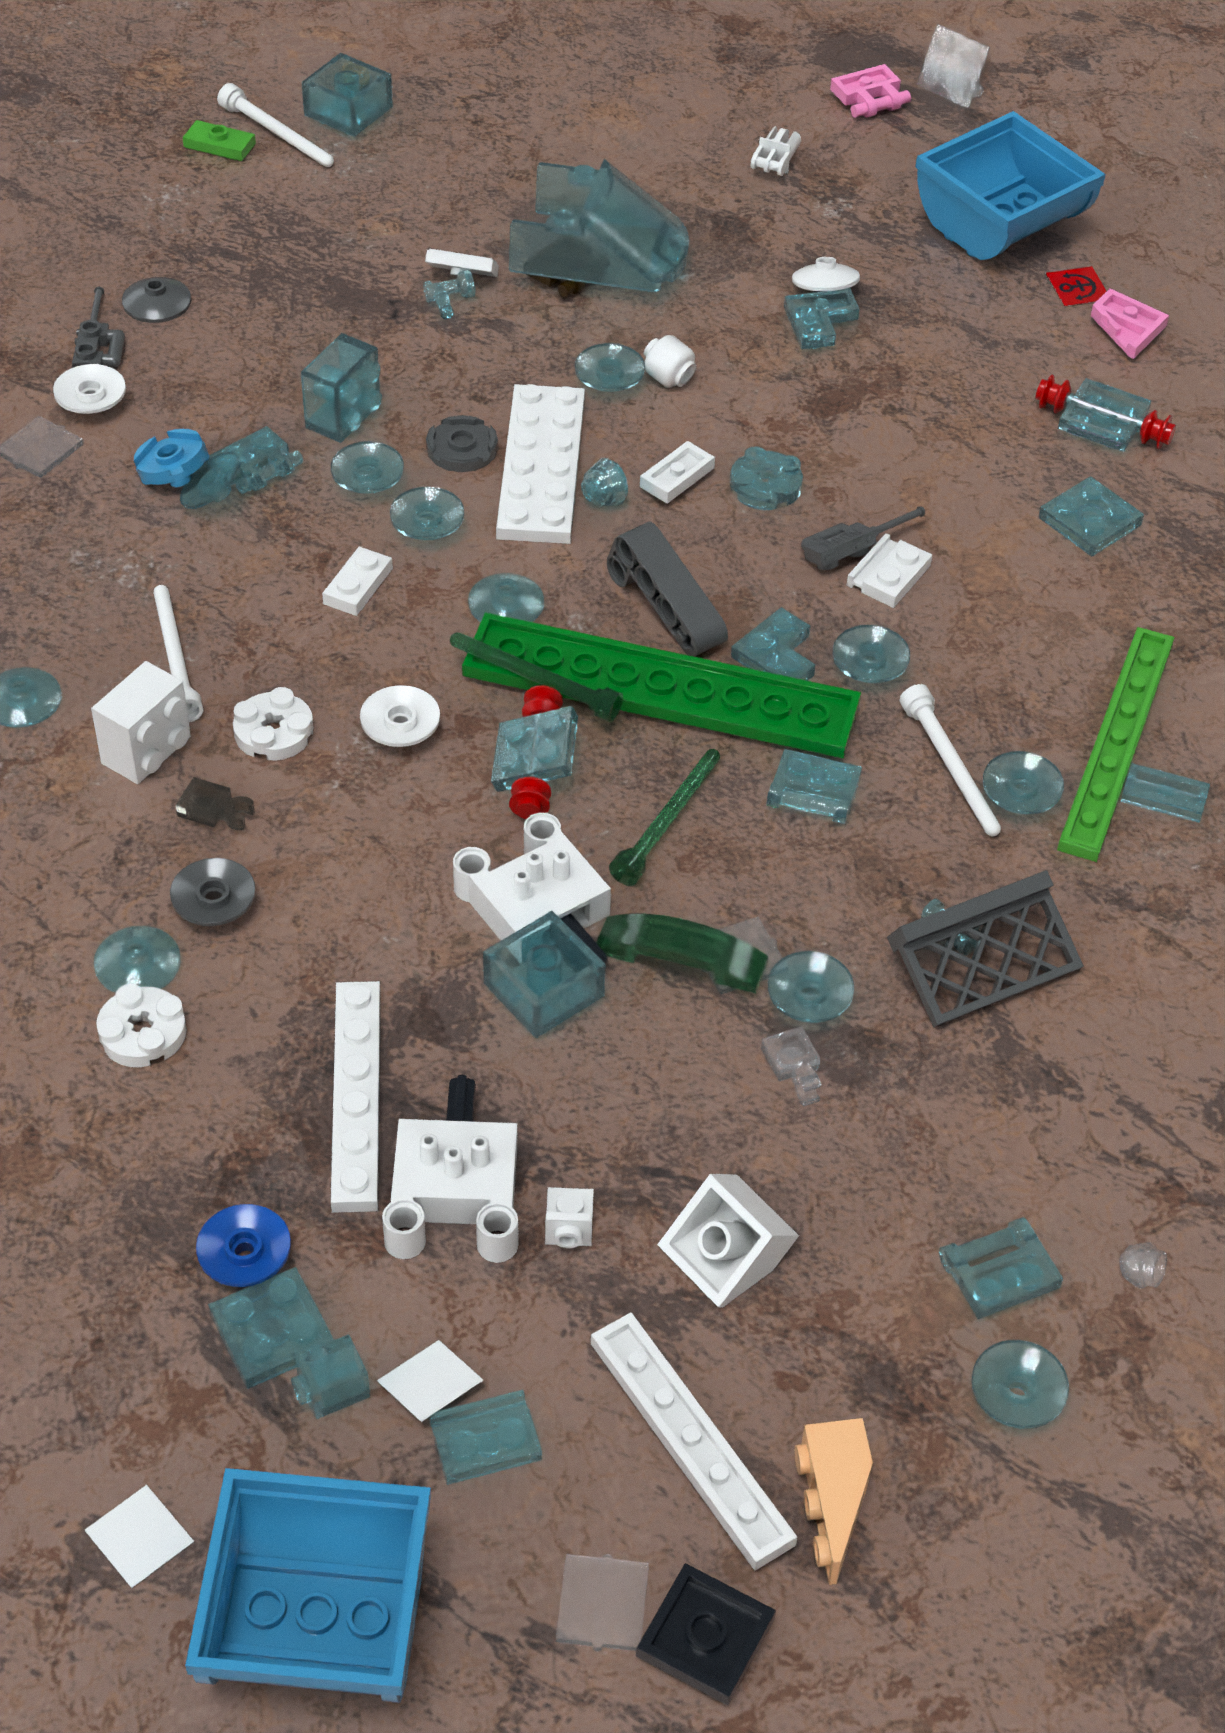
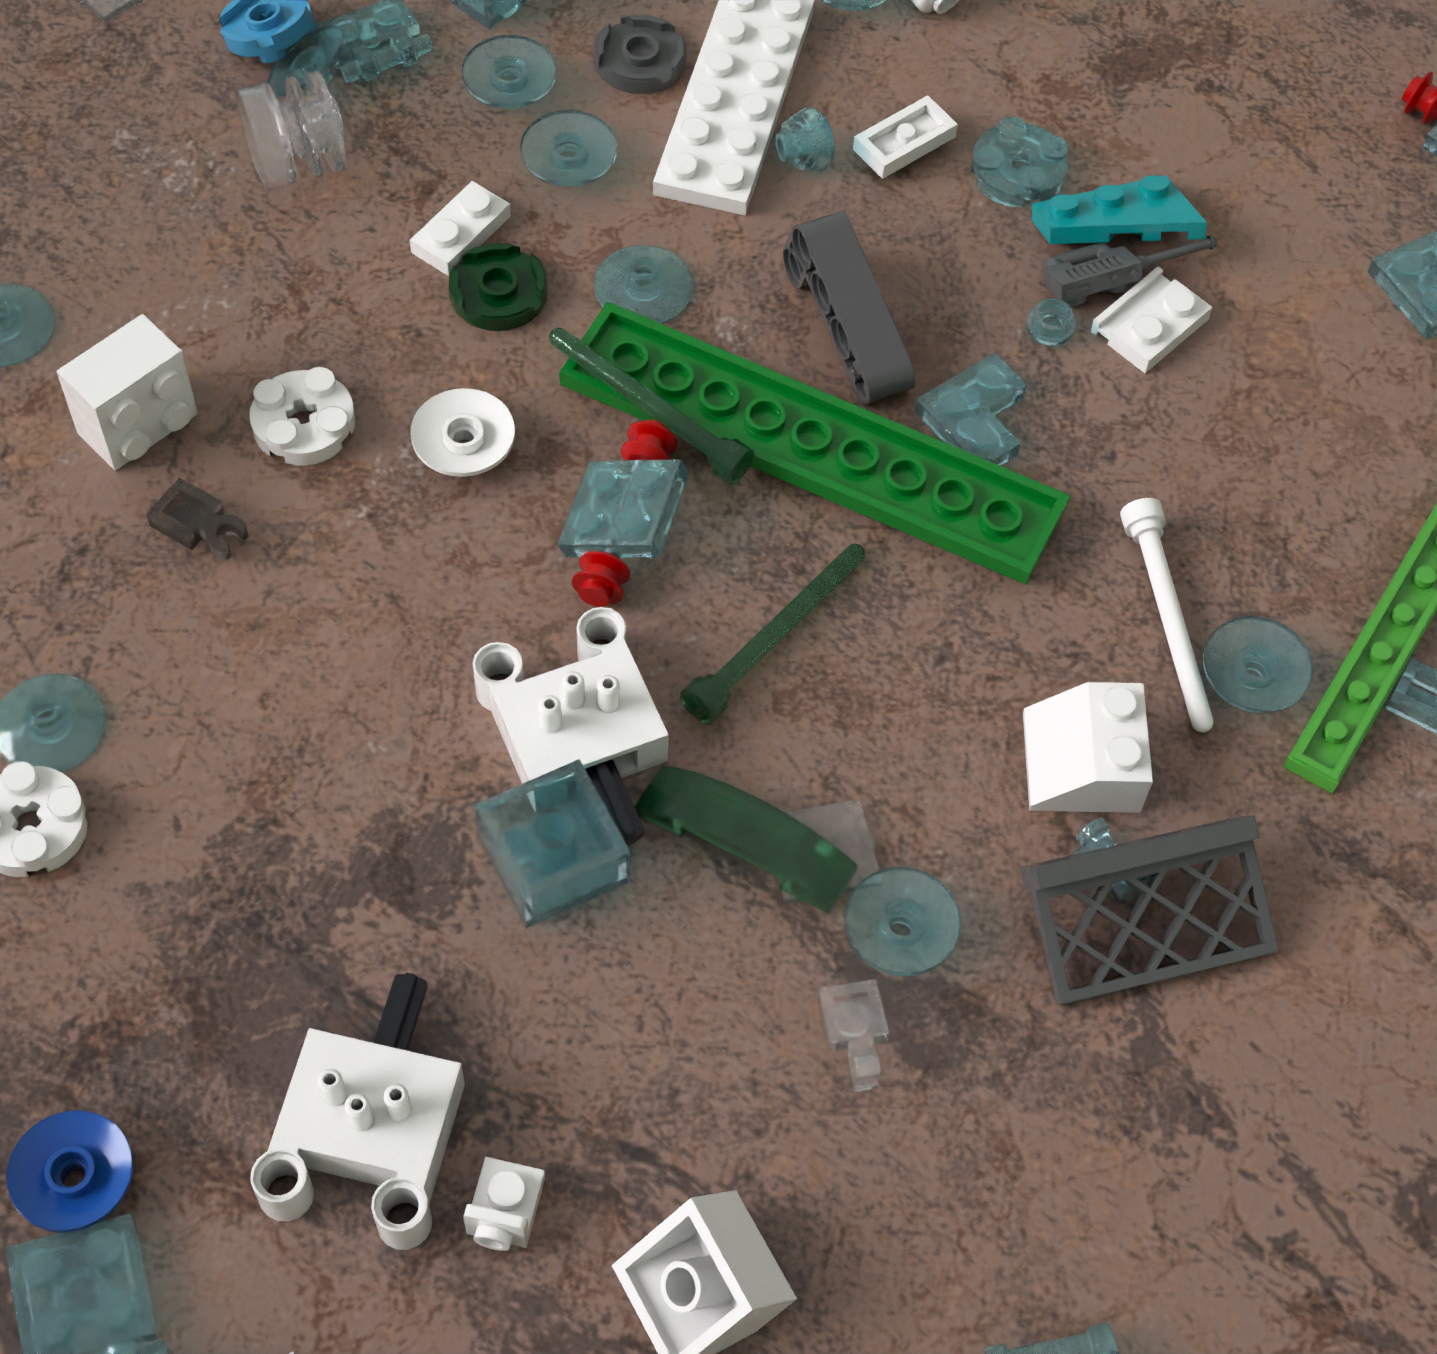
camera: 10 degrees right, 10 degrees up
white piece [154,585,203,722] -> none
dark grey dish [170,858,255,926] -> none
white plate [331,981,380,1213] -> none
clear light blue plate [766,749,862,824] -> none
clear light blue dish [832,625,910,683] -> none
none -> clear wheel [236,70,347,191]
none -> dark green tile [449,243,547,331]
none -> white slope [1023,682,1153,813]
none -> clear light blue plate [1026,298,1077,346]
none -> teal wing [1031,175,1207,244]

